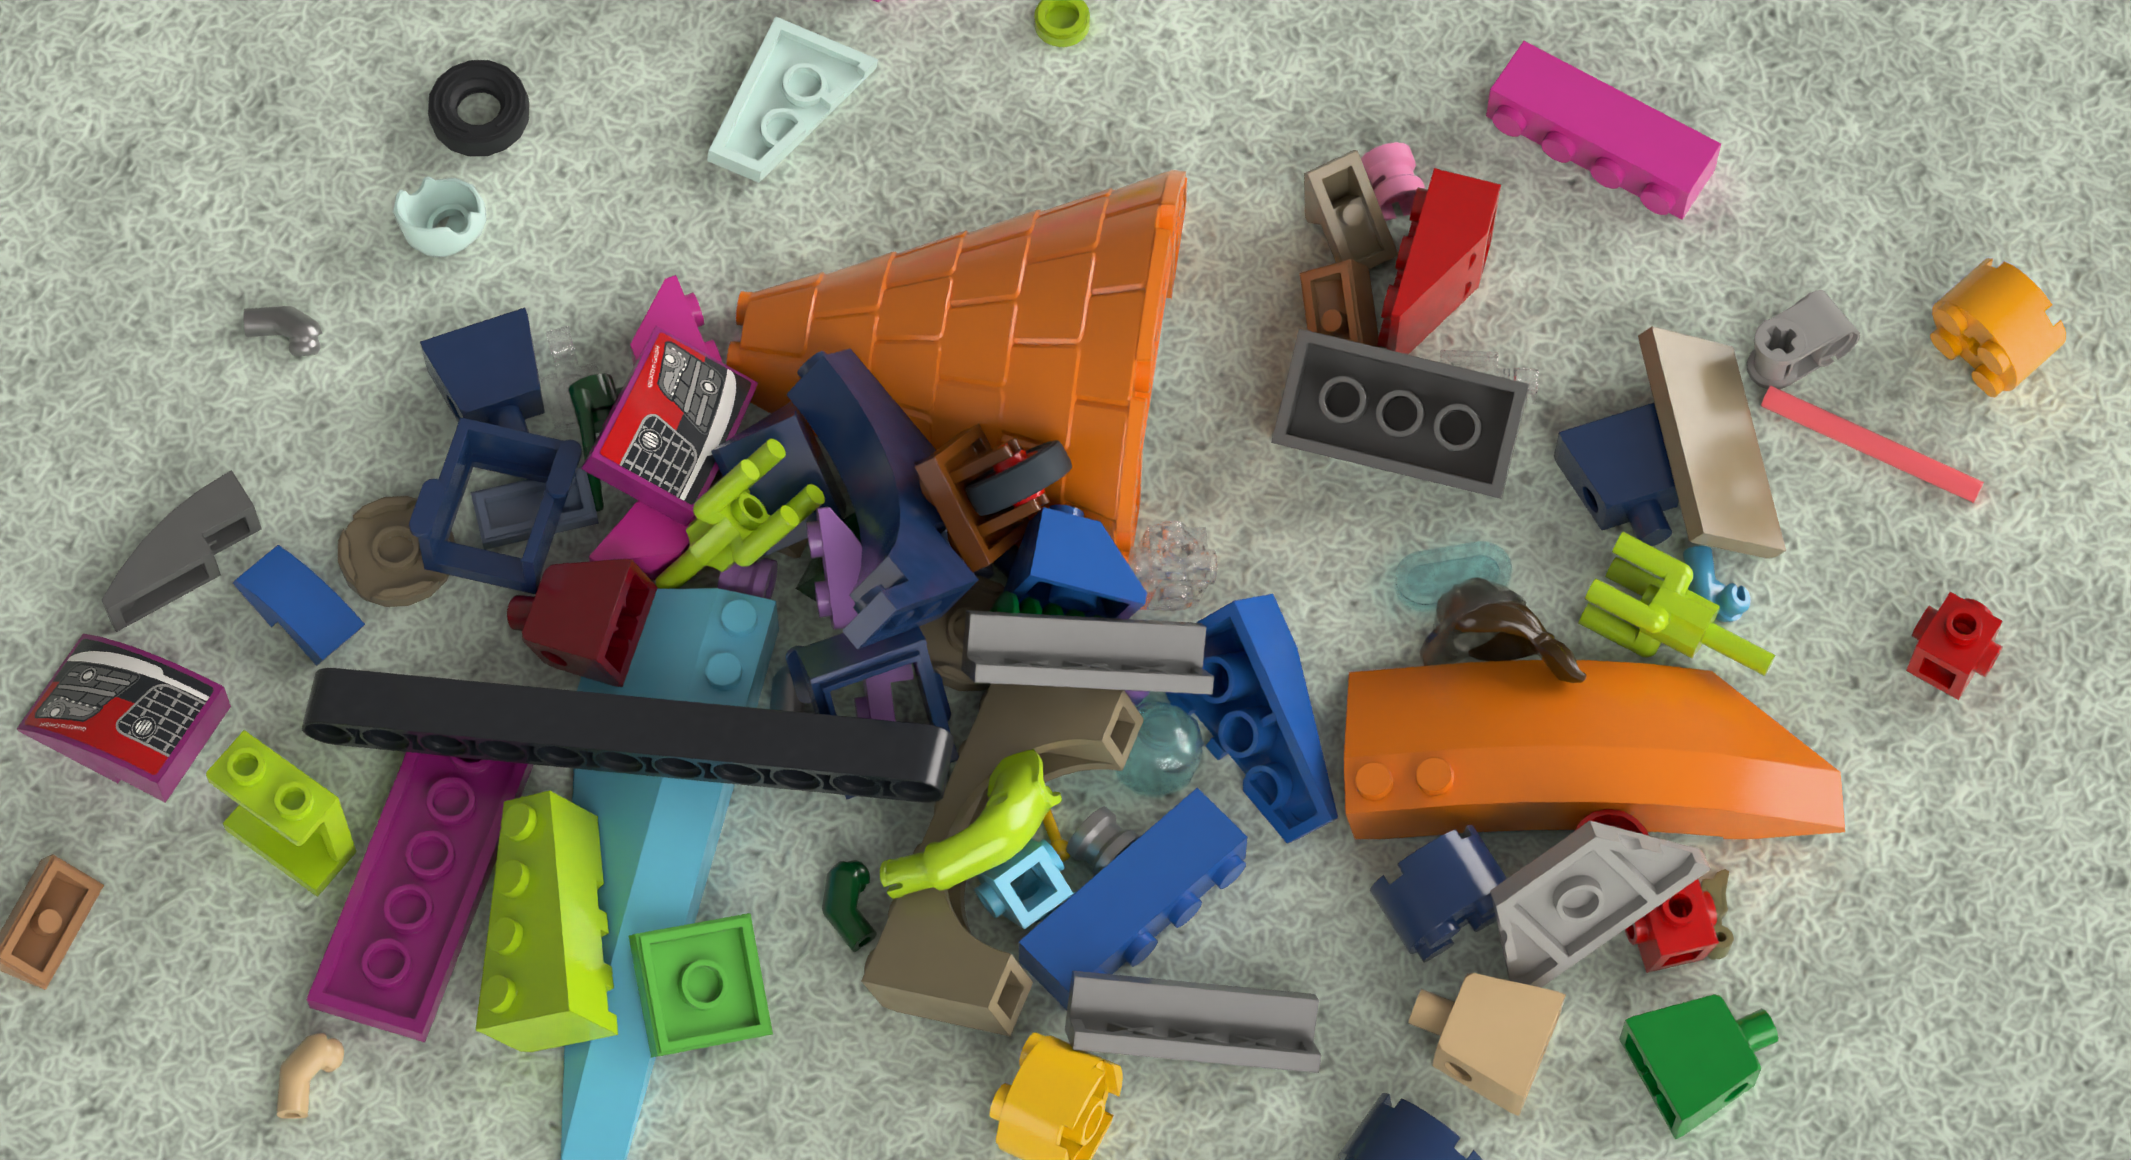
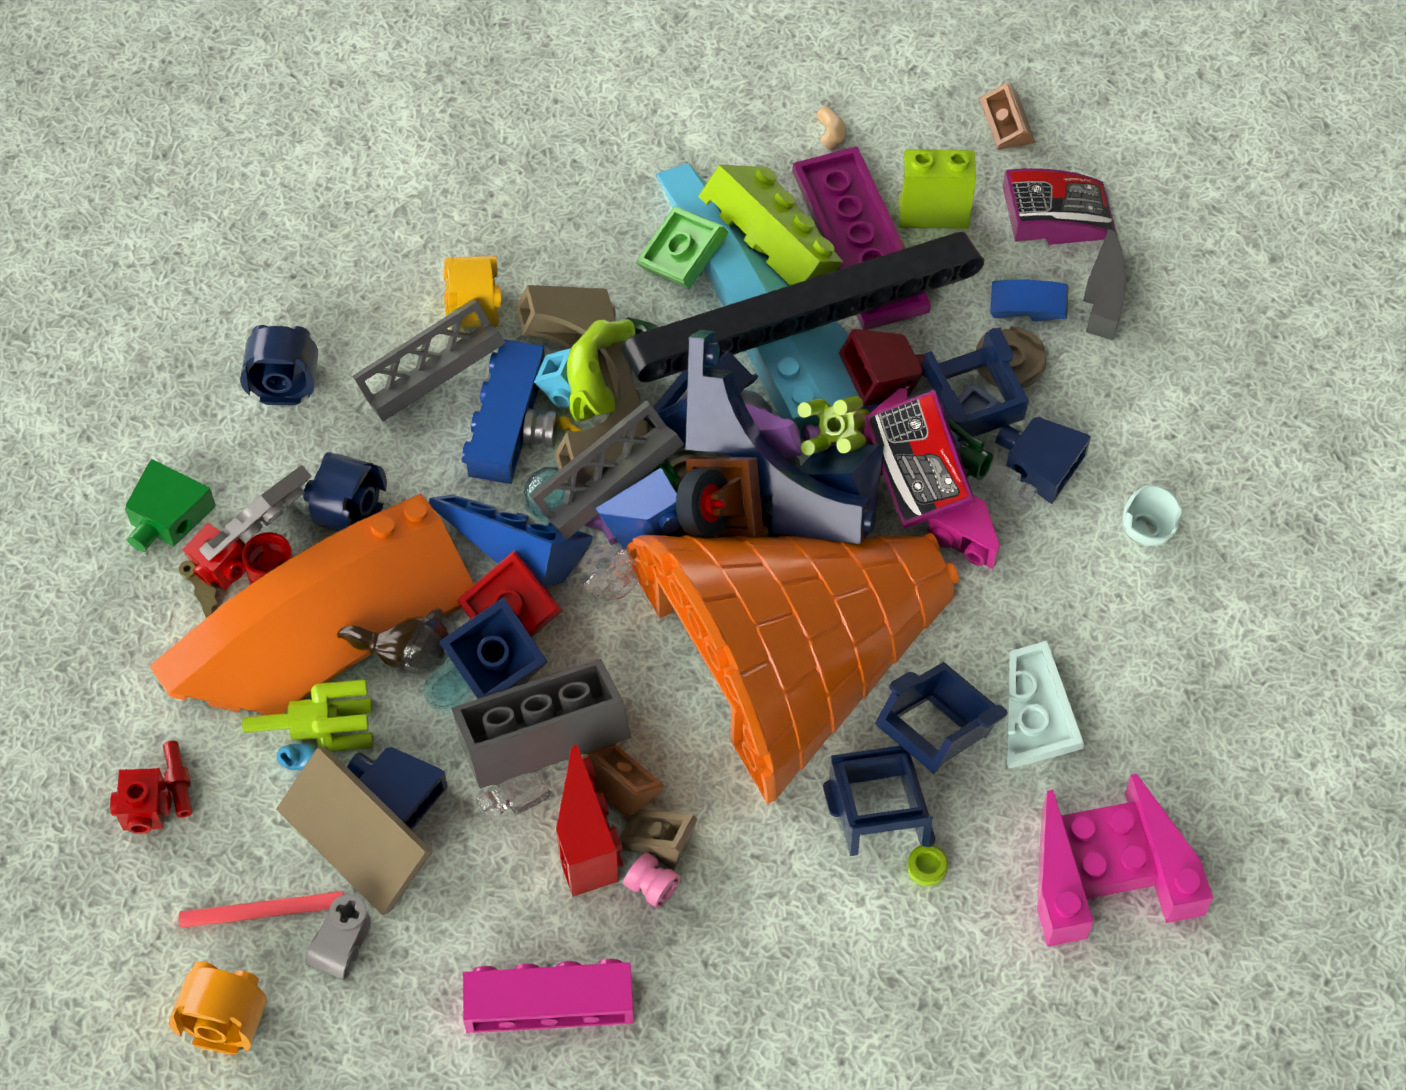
camera: 145 degrees right, 5 degrees down
flat silver arm [244,306,322,356] -> none
black tyre [428,60,530,156] -> none
tan torso [1408,973,1566,1116] -> none
none -> red bar [163,741,193,818]
none -> dark blue slope [439,597,548,699]
none -> red tile [456,551,564,638]
none -> dark blue piece [823,746,935,856]
none -> dark blue piece [875,662,1008,774]

